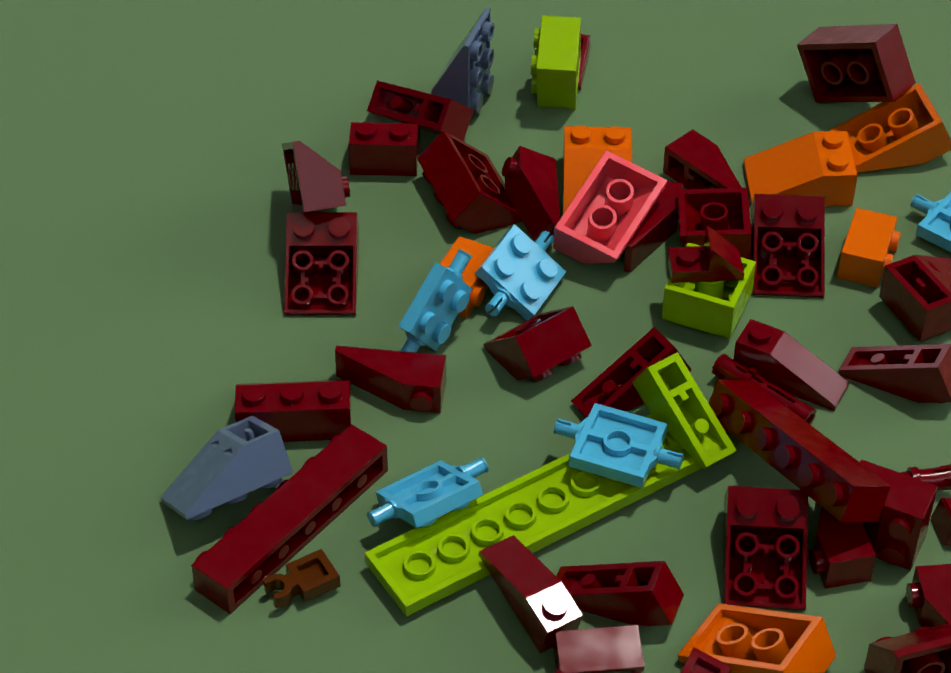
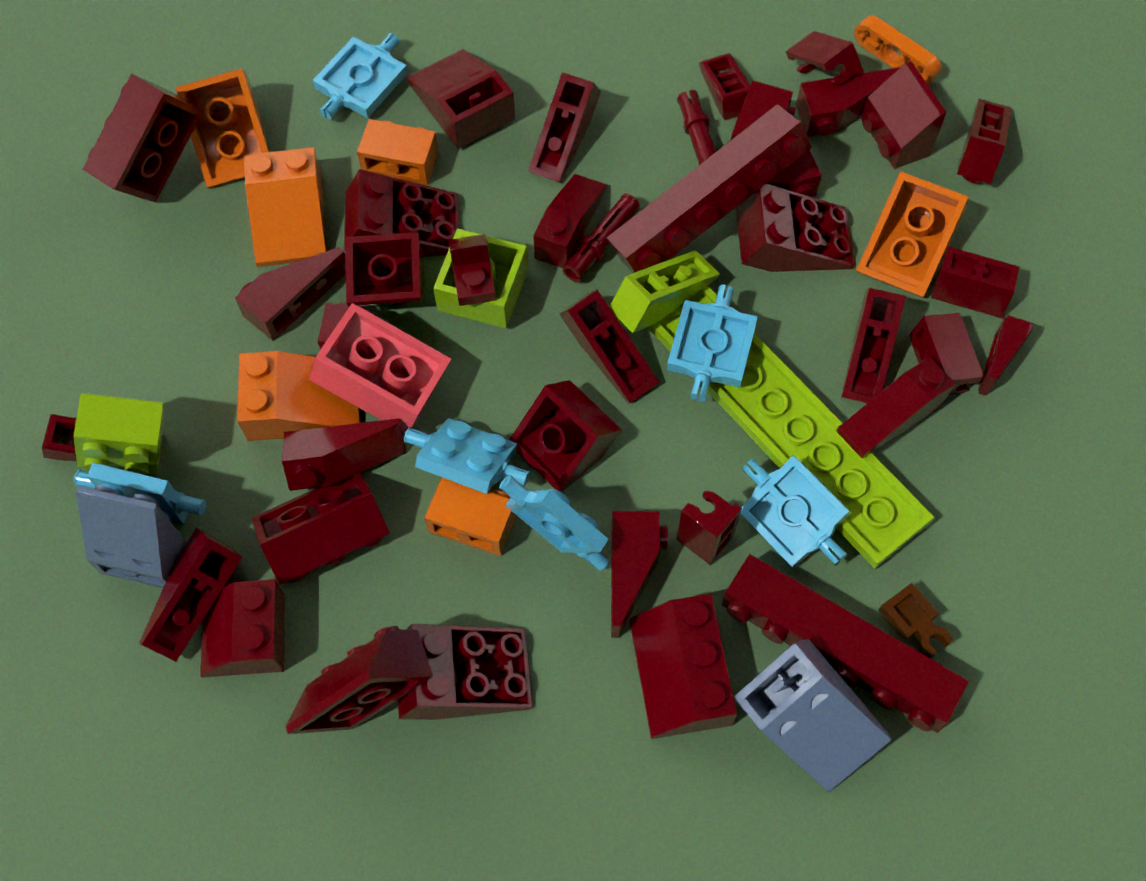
camera: 95 degrees left, 20 degrees up
none -> medium azure plate [74,463,207,525]
none -> dark red hinge [676,491,742,565]

